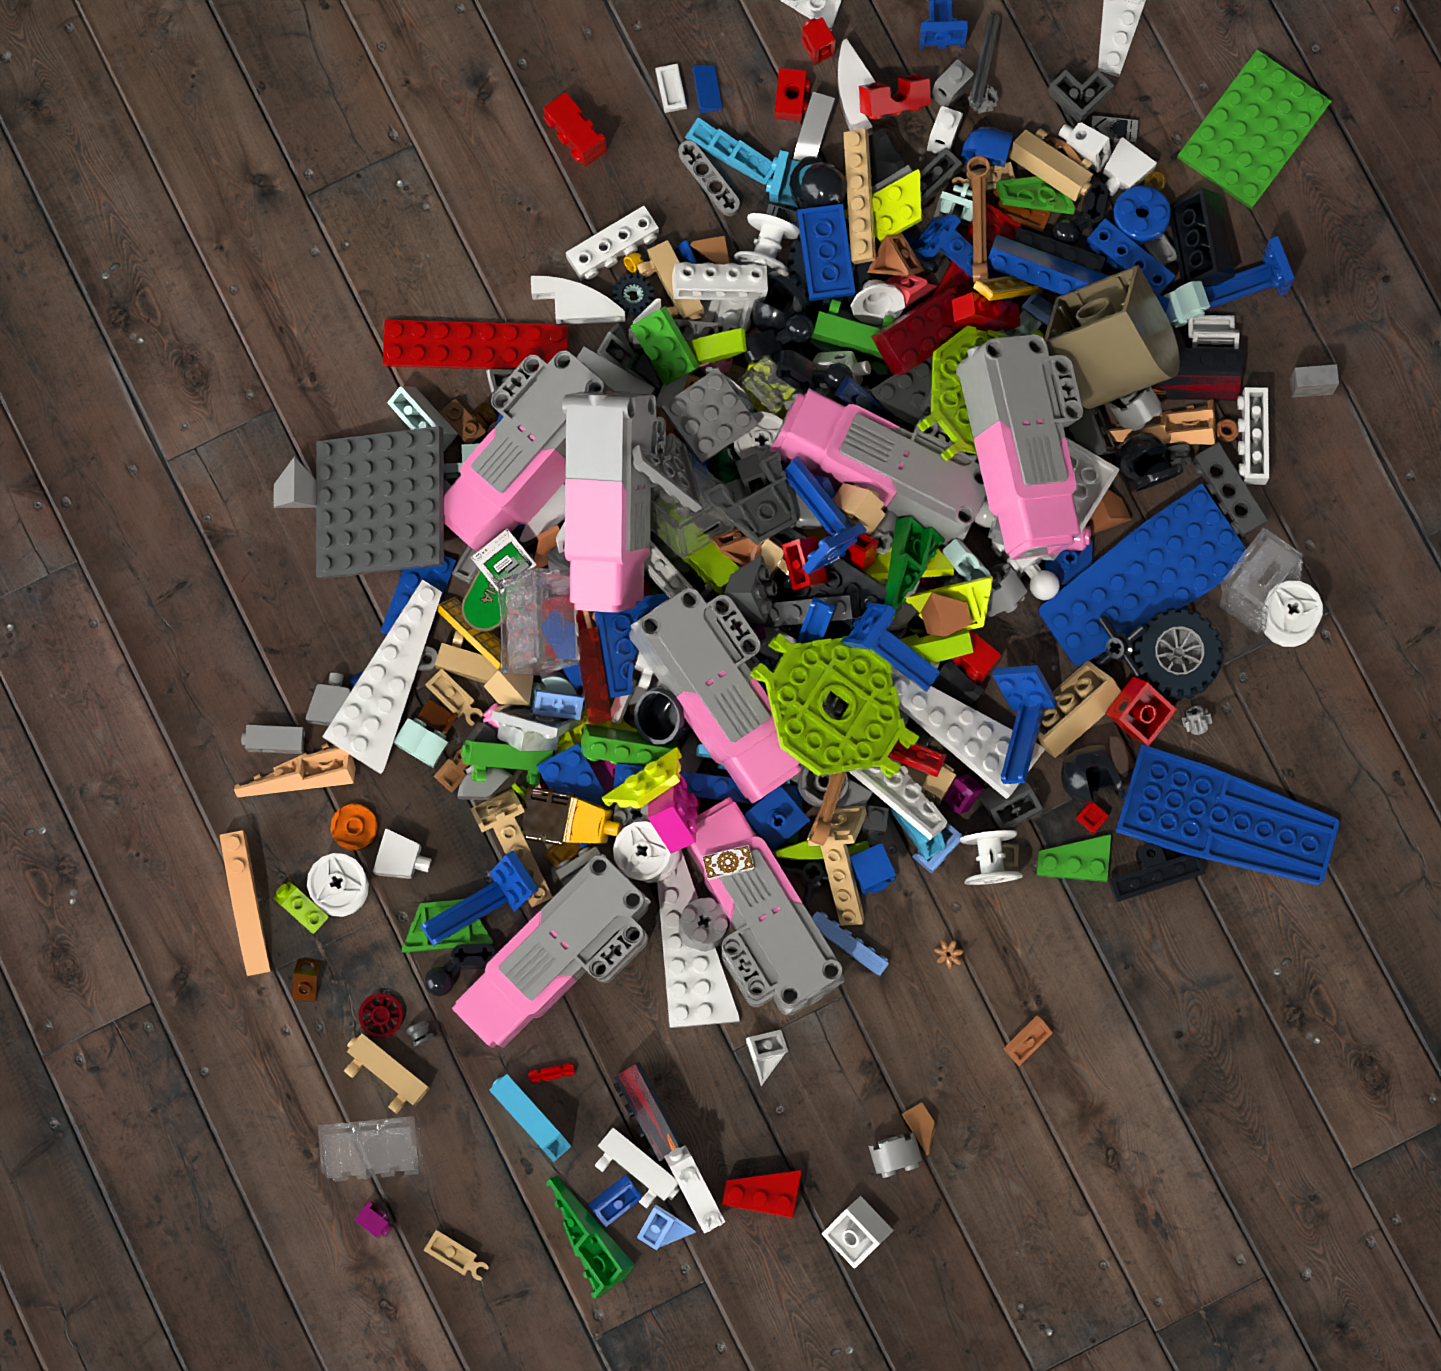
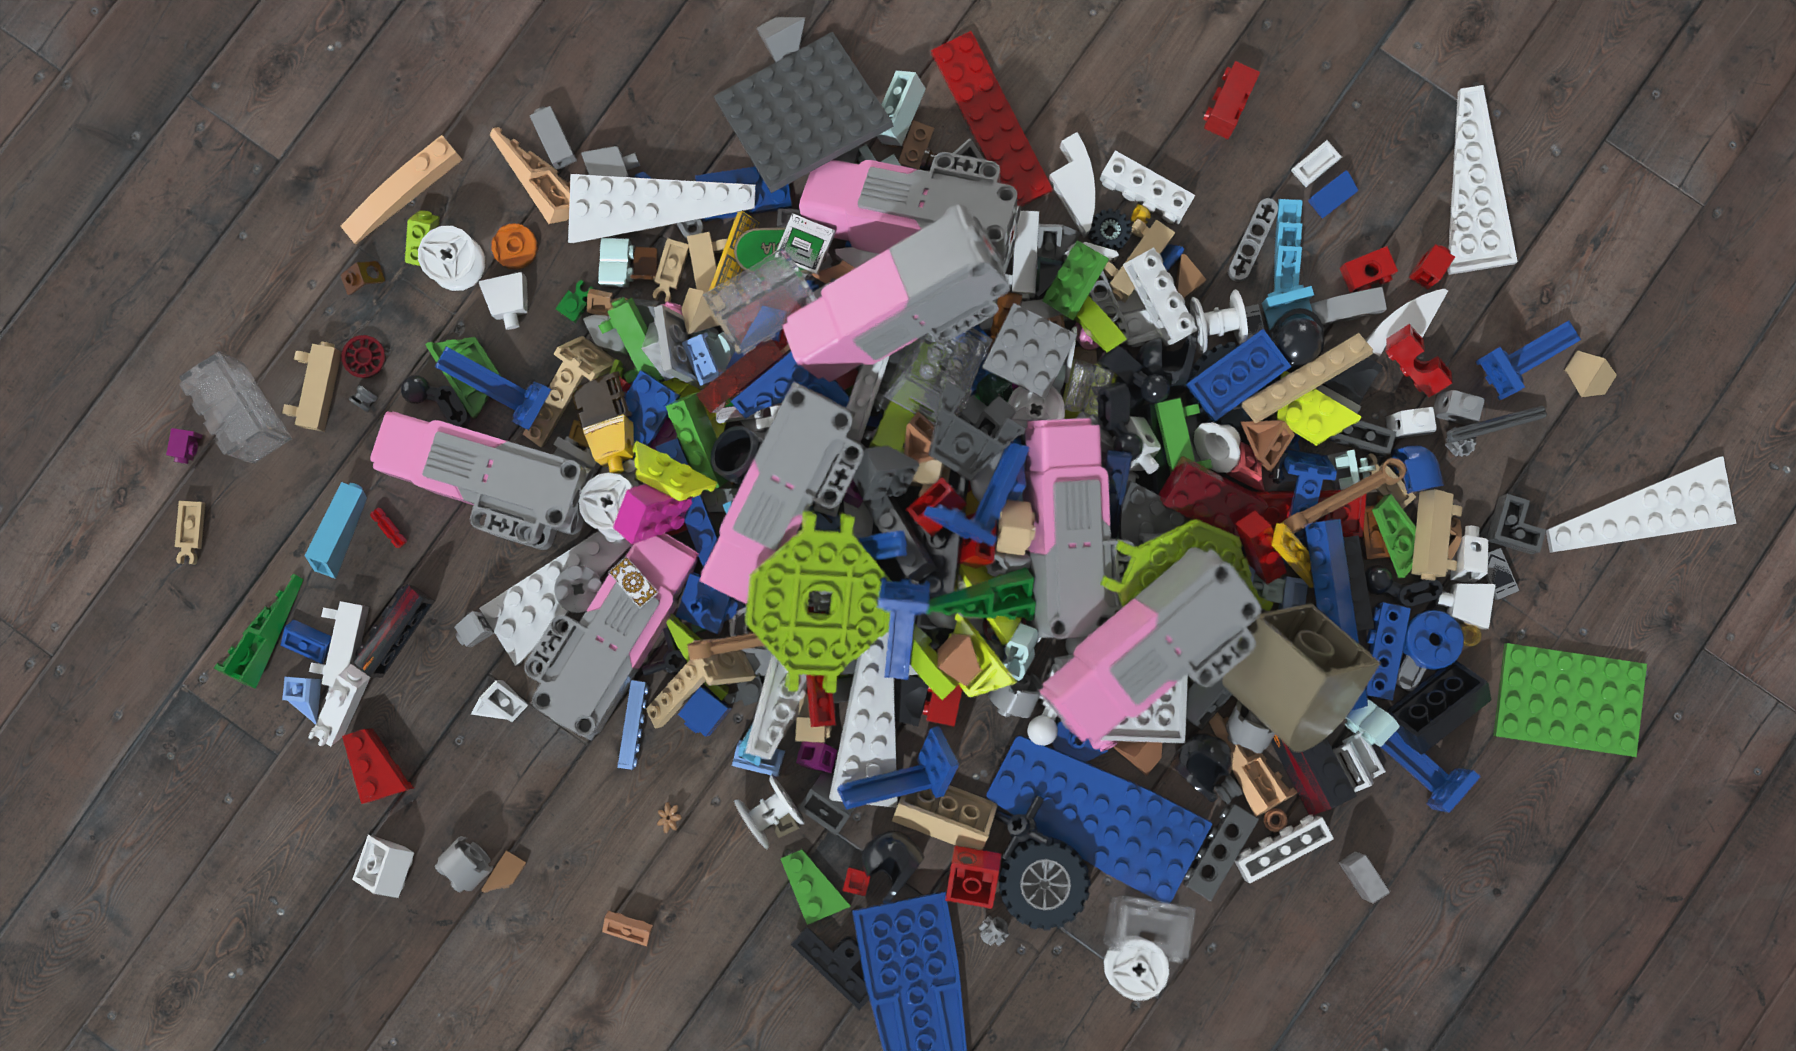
camera: 65 degrees right, 5 degrees up
light grey plate [632,433,703,513] -> none
none -> light grey slope [455,611,494,647]
none -> green plate [555,280,594,323]

